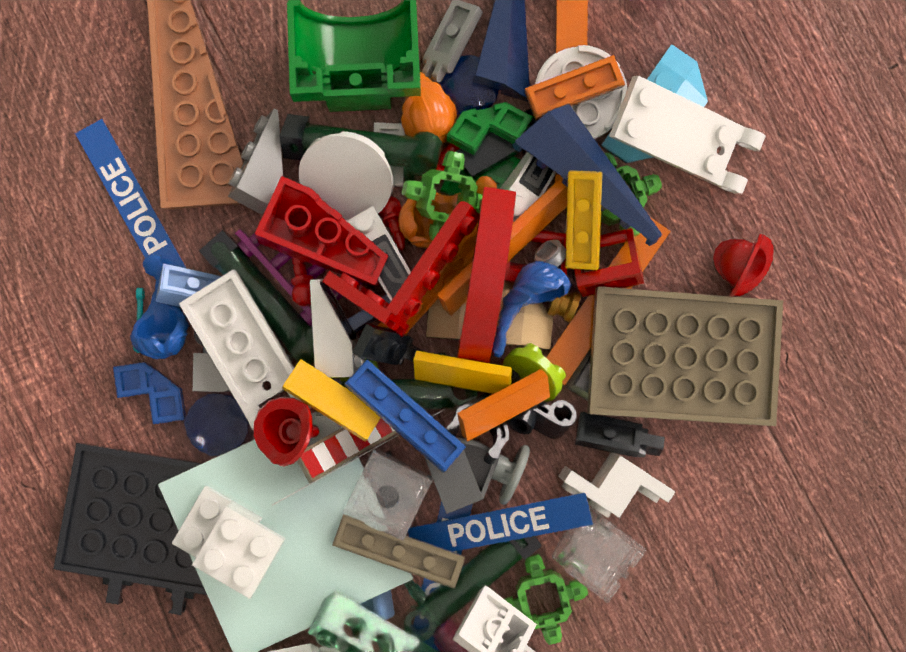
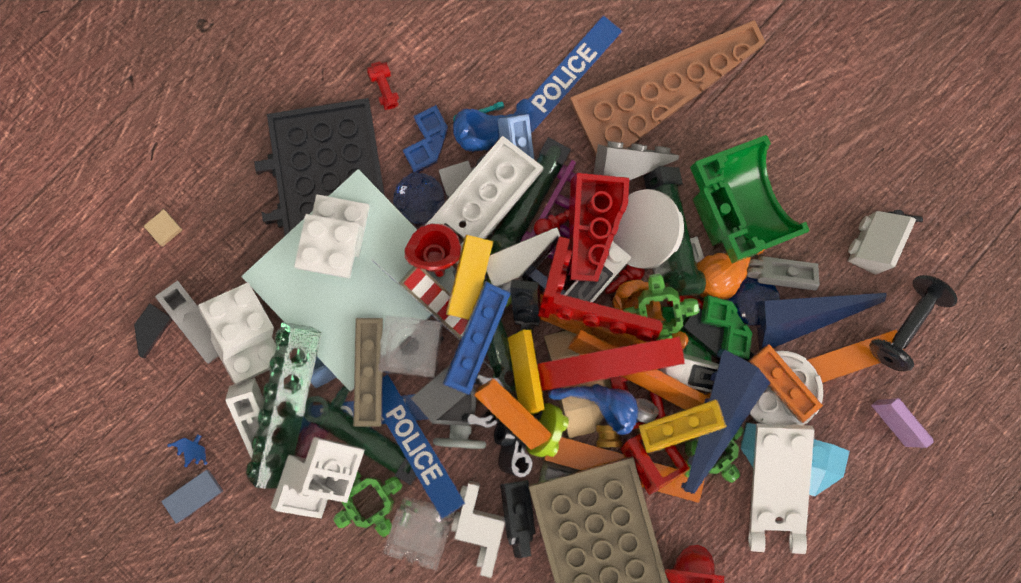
camera: 70 degrees right, 5 degrees down
none -> red bar [367,61,399,110]

